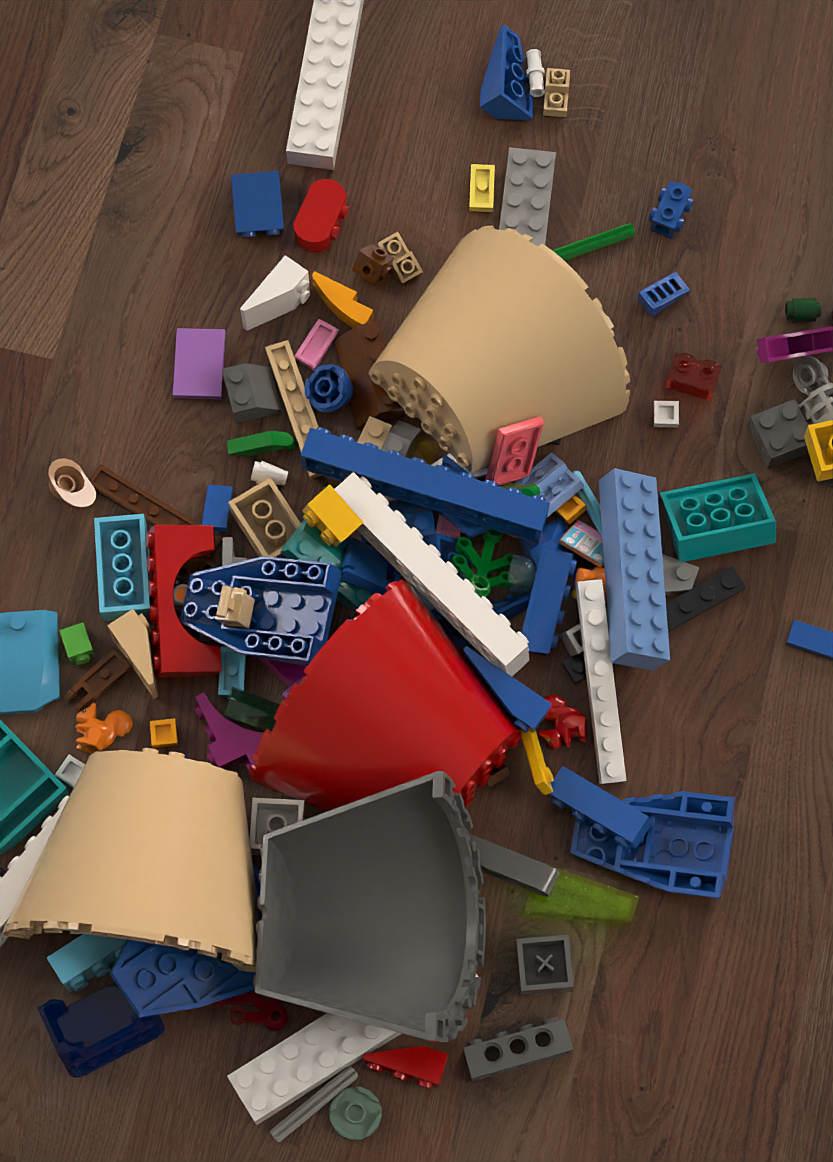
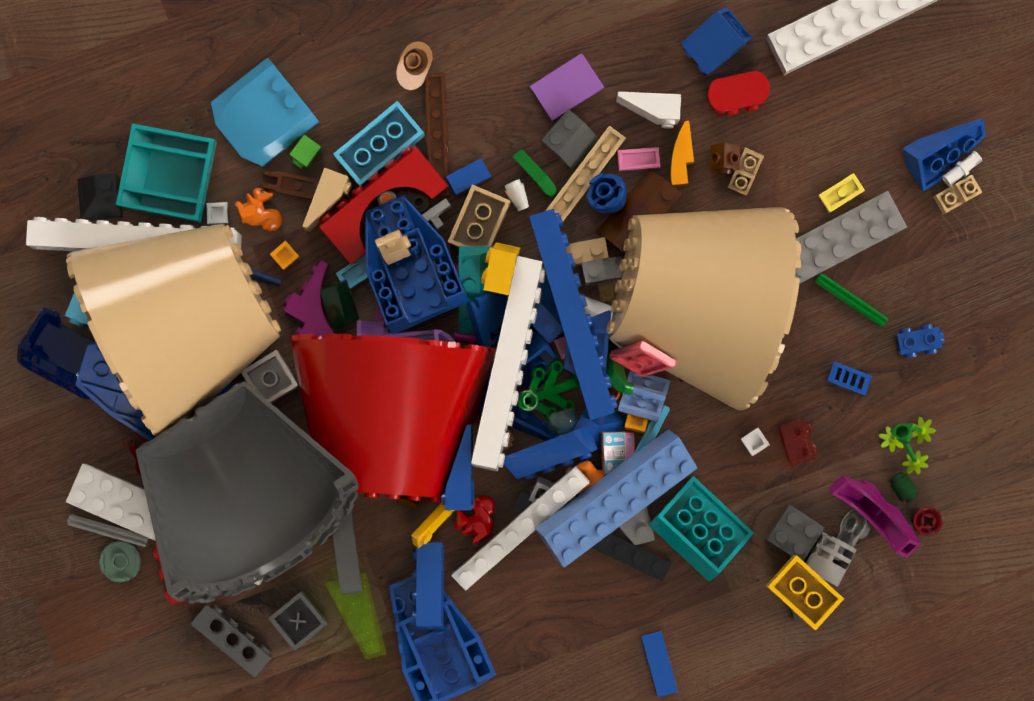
camera: 55 degrees right, 15 degrees up
none -> lime plant [879,417,936,475]

